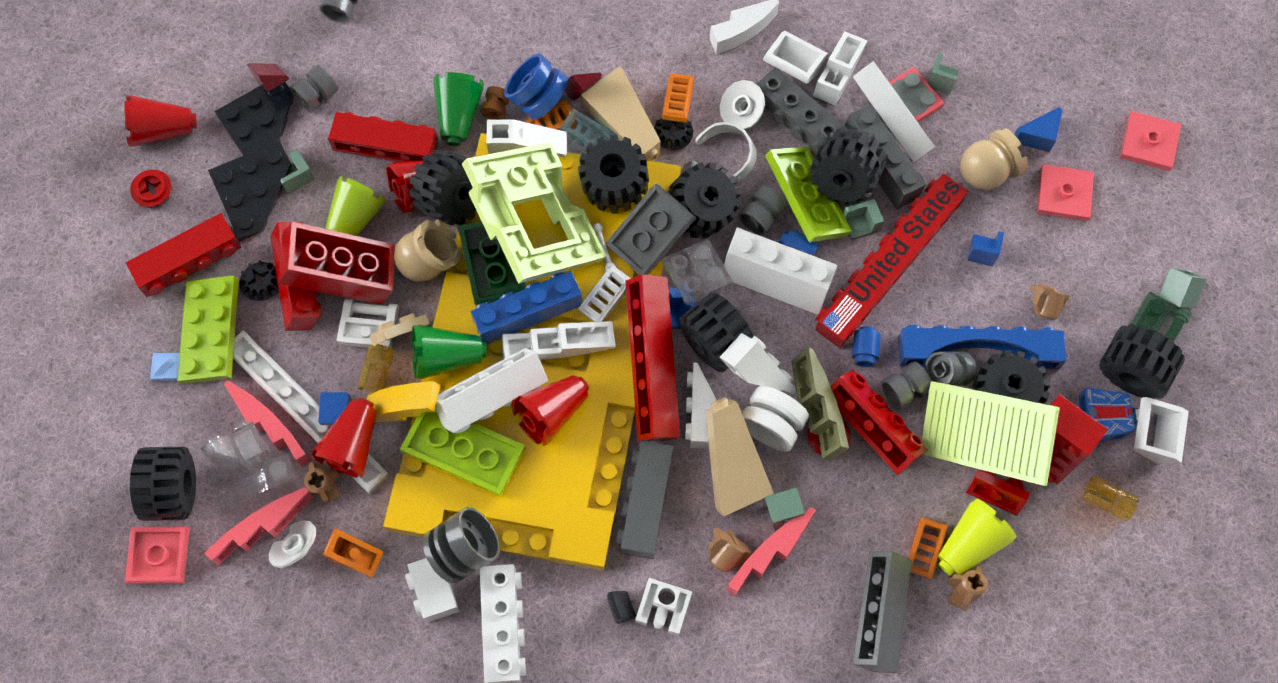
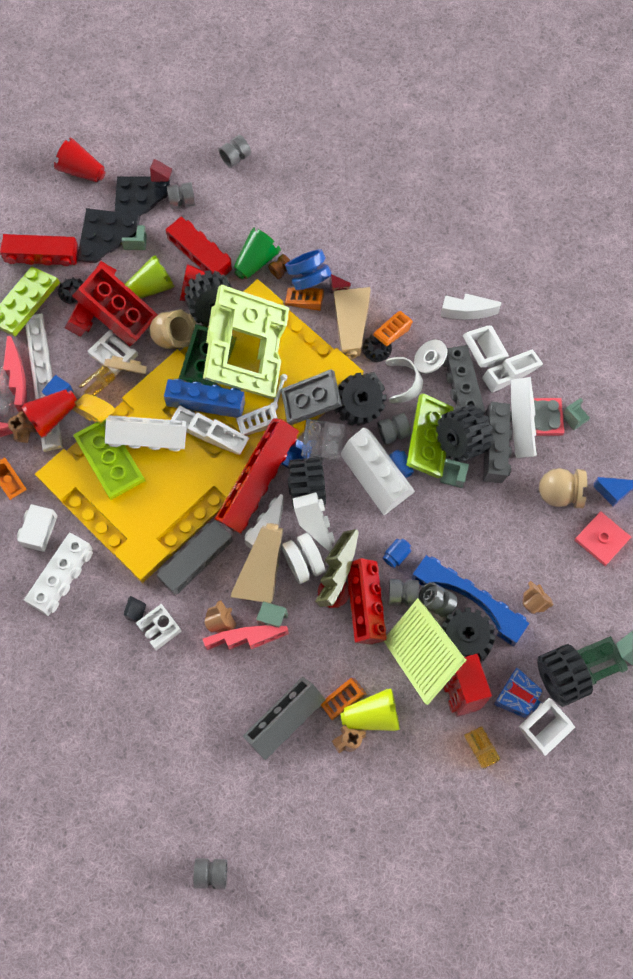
camera: 35 degrees right, 0 degrees up
red gear [130,169,173,209] -> none
green cone [411,325,487,379] -> none
dark grey wheel [423,507,500,583] -> none
white slope [486,120,567,157] -> none
red cone [511,375,589,446] -> none
clear light blue slope [560,108,616,149] -> none
black wheel [578,135,649,213] -> none
red brick [815,173,968,349] -> none
red tile [966,470,1030,516] -> none
blue panel [967,231,1004,267] -> none

